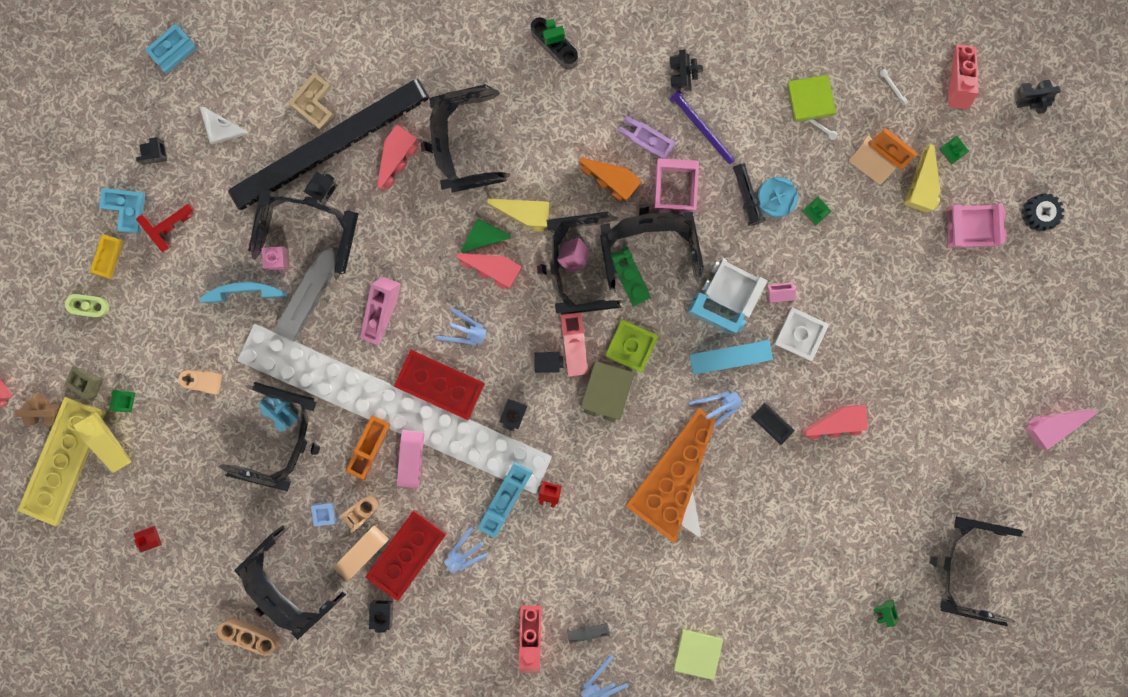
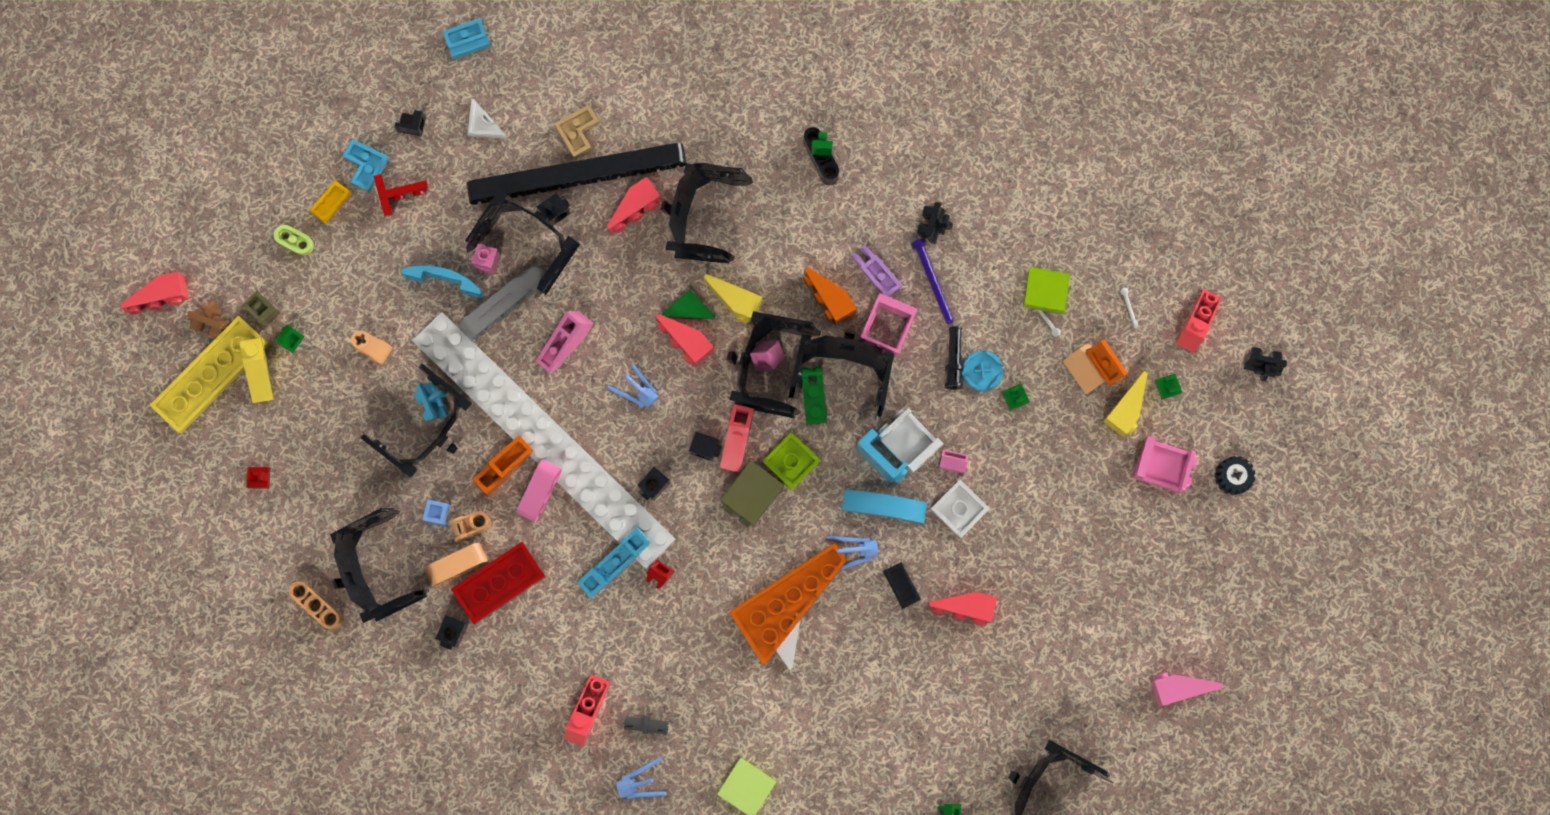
camera: 25 degrees right, 10 degrees down
red plate [394,349,486,420] -> none
light blue plant [444,527,488,574] -> none

